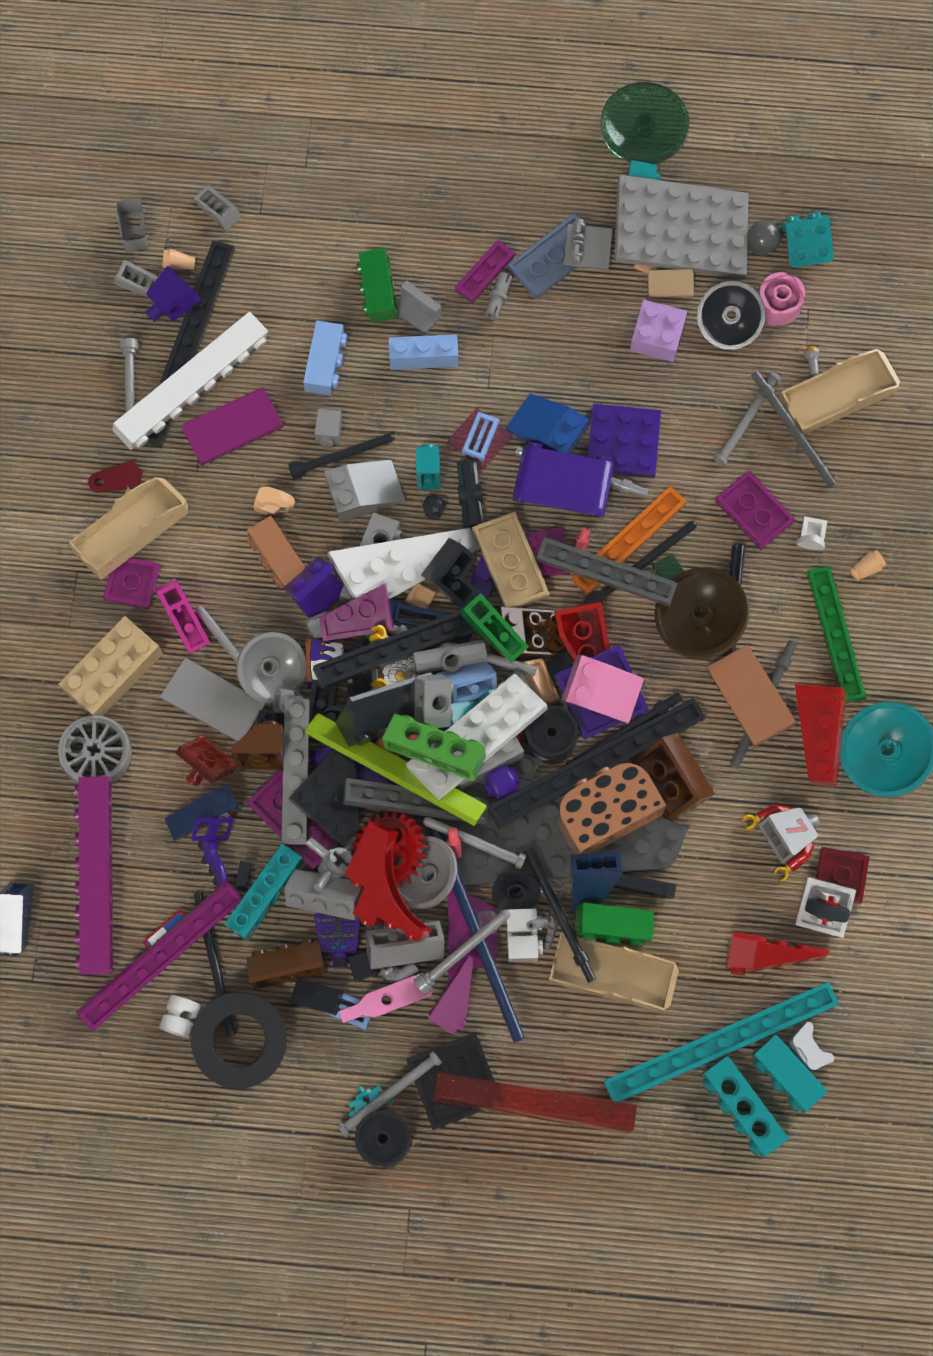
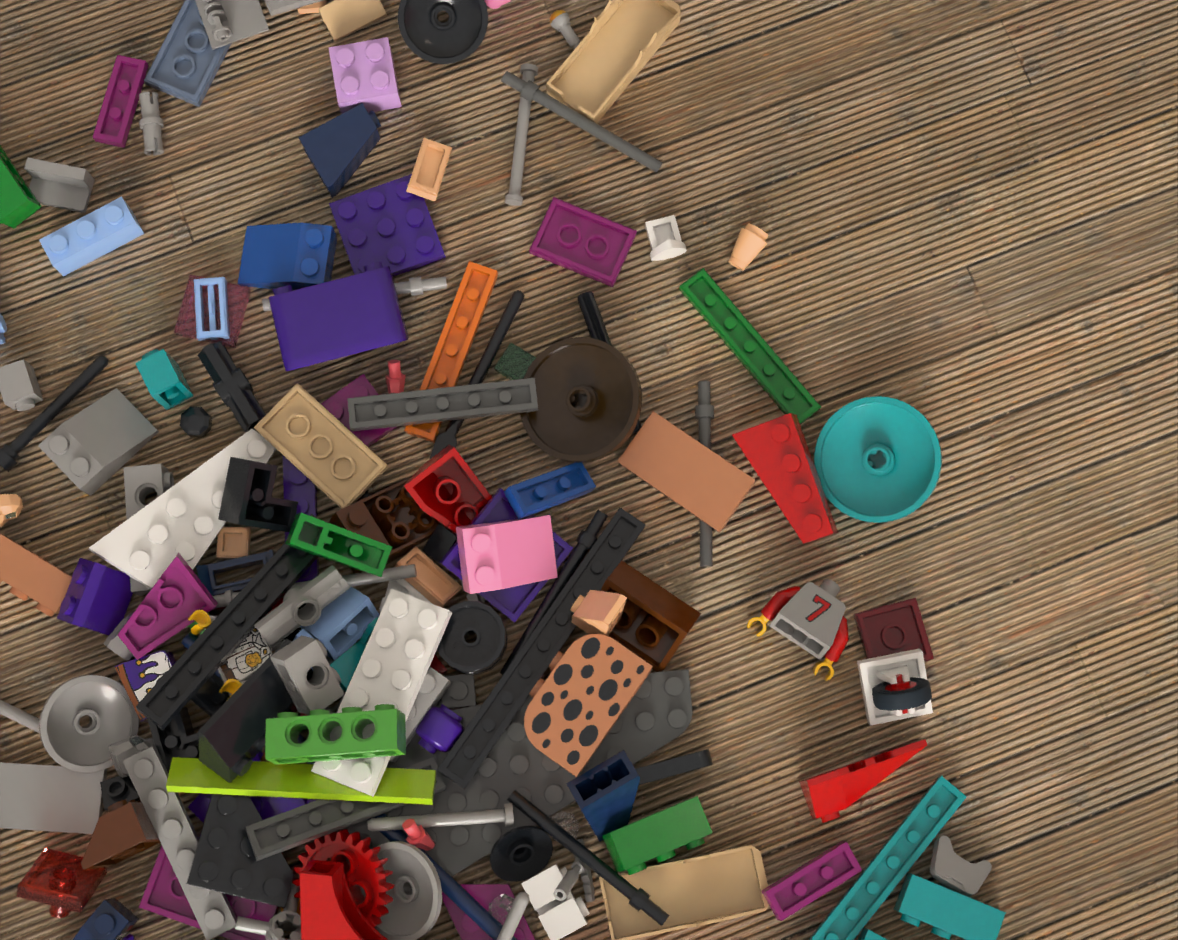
camera: 25 degrees left, 5 degrees up
none -> dark blue slope [298,103,381,198]
none -> light nougat tile [406,138,452,201]
none -> blue plate [504,463,596,520]
none -> light nougat slope [570,590,627,636]
none -> magenta plate [762,841,862,921]

